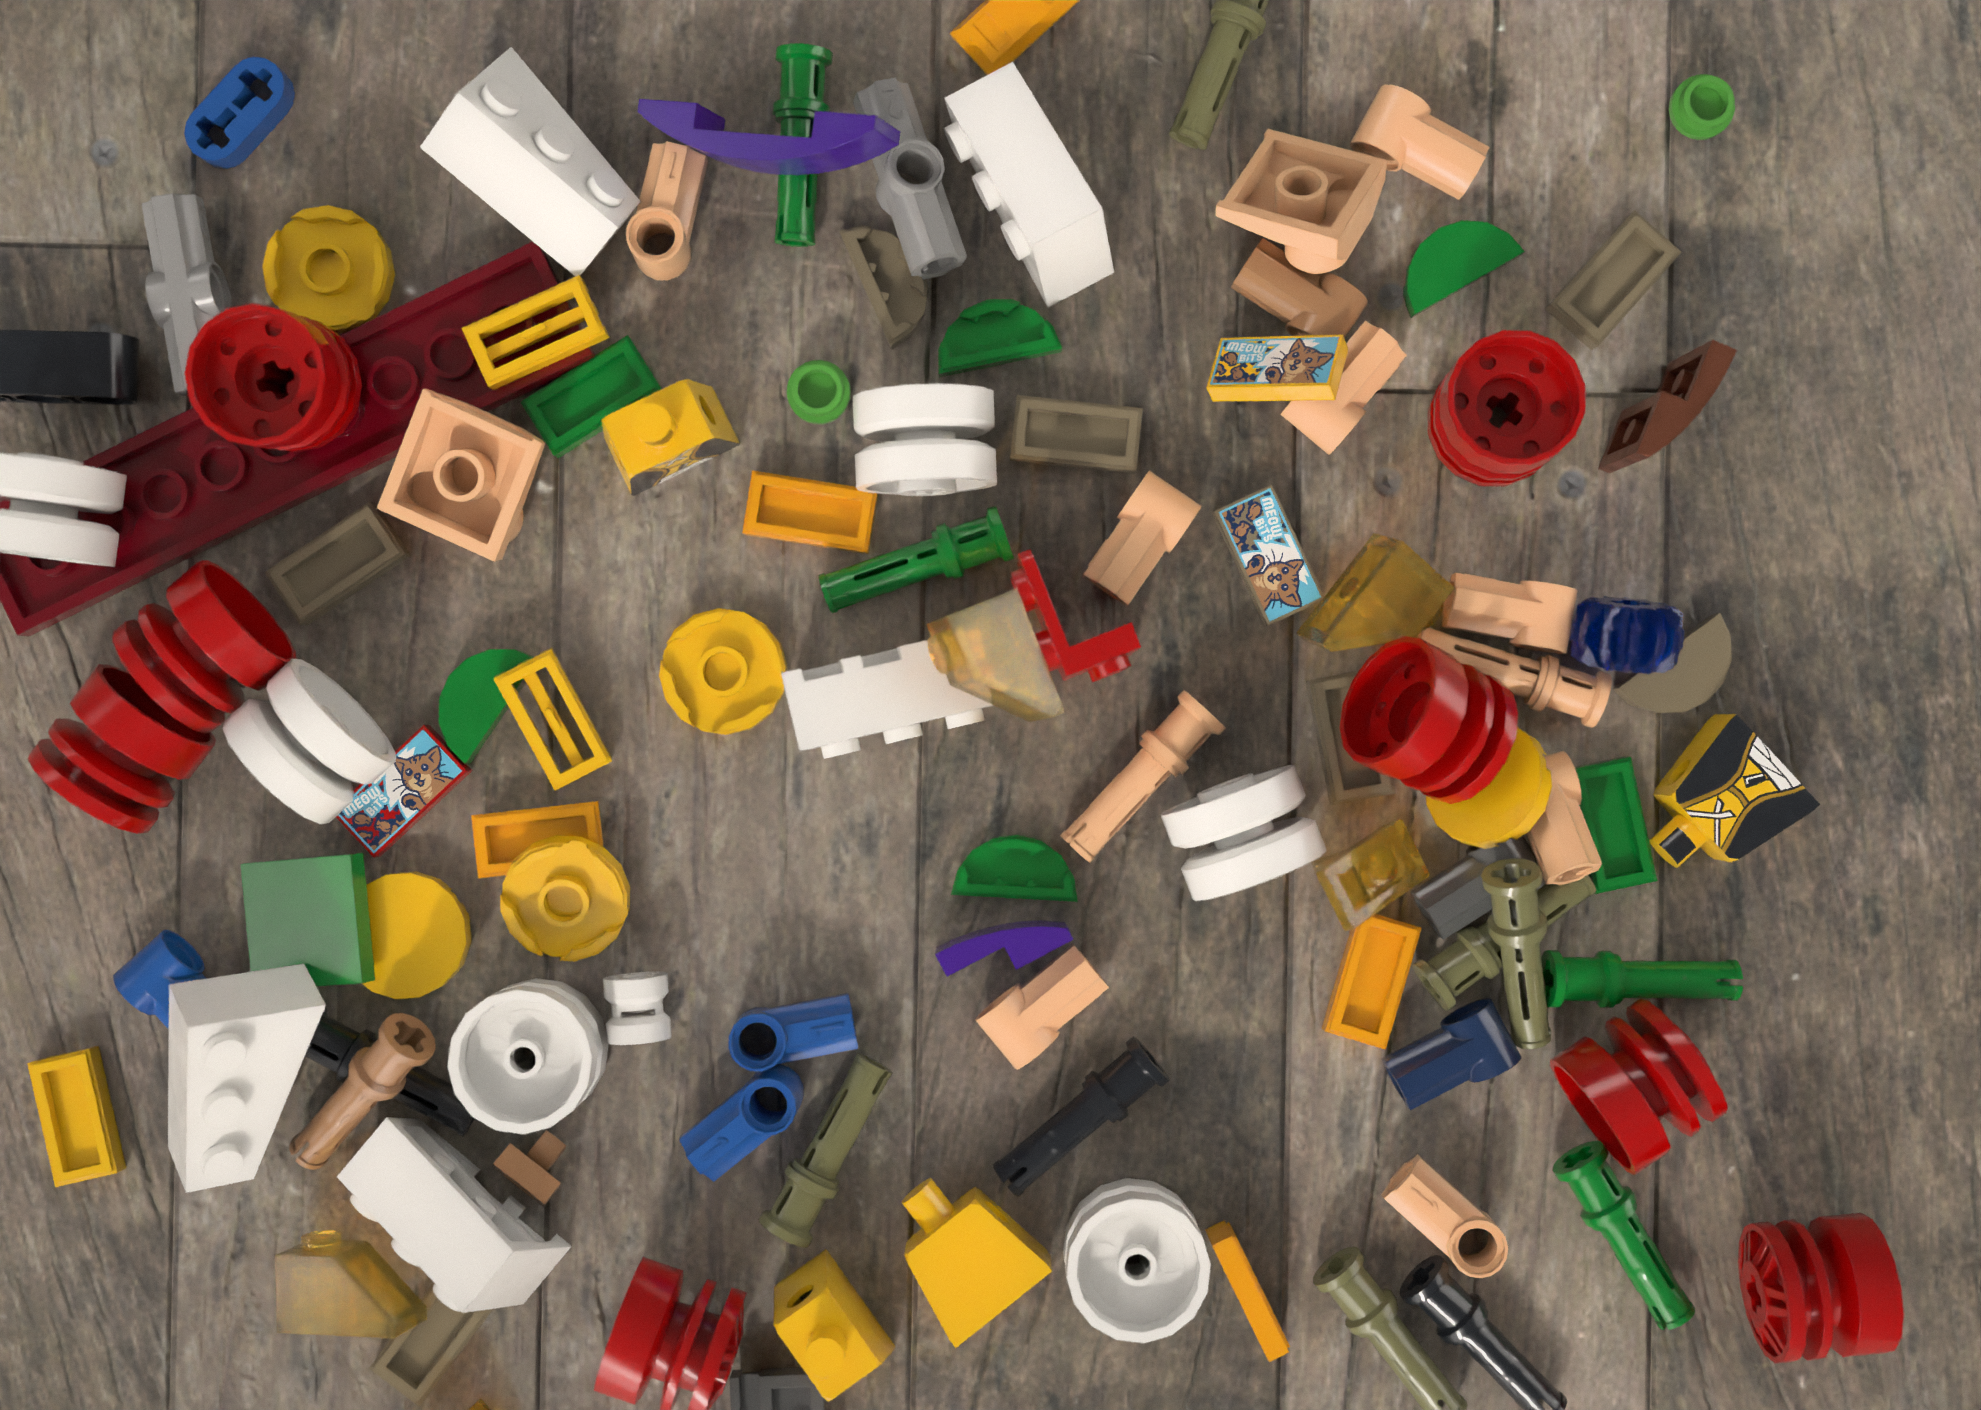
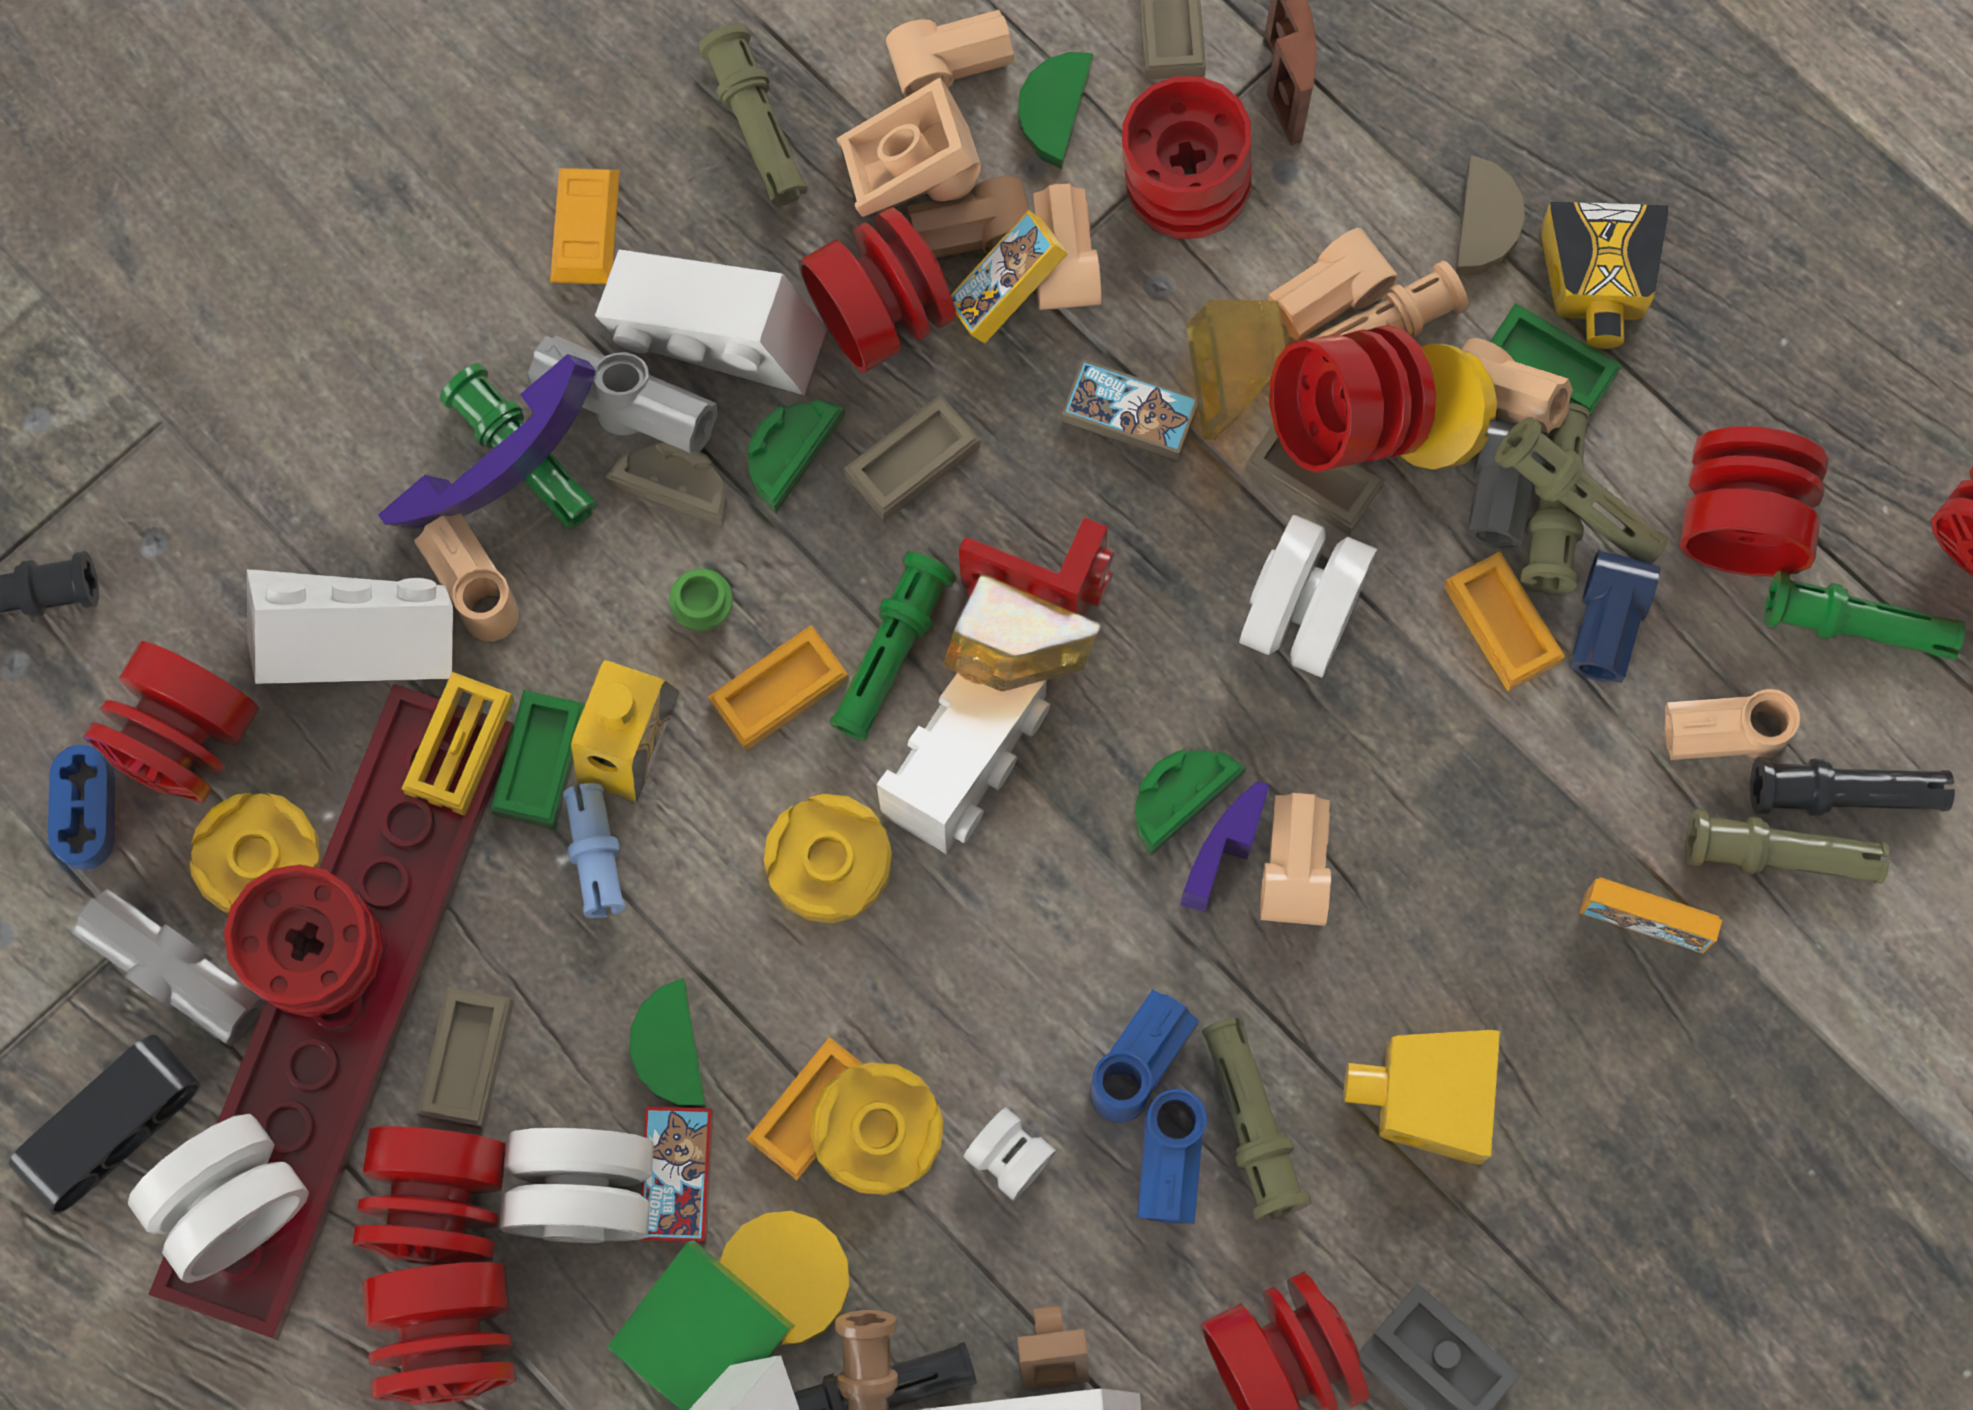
camera: 45 degrees left, 15 degrees down
light nougat slope [377,389,546,562] -> none
white wheel [447,978,609,1134] -> none
yellow tile [493,647,612,791] -> none
yellow torso [774,1249,895,1402] -> none
white wheel [853,384,997,496] -> none
black pin [993,1036,1170,1197] -> none
light nougat pin [1060,690,1226,863] -> none
white wheel [1063,1178,1211,1343] -> none
light nougat piece [1083,470,1202,606] -> none
clear yellow slope [1312,819,1430,931] -> none
green pin [1541,950,1743,1008] -> none
clear blue gear [1569,596,1685,675] -> none
none -> red wheel [83,641,259,804]
none -> light blue pin [563,783,626,918]
none -> red wheel [798,207,956,373]

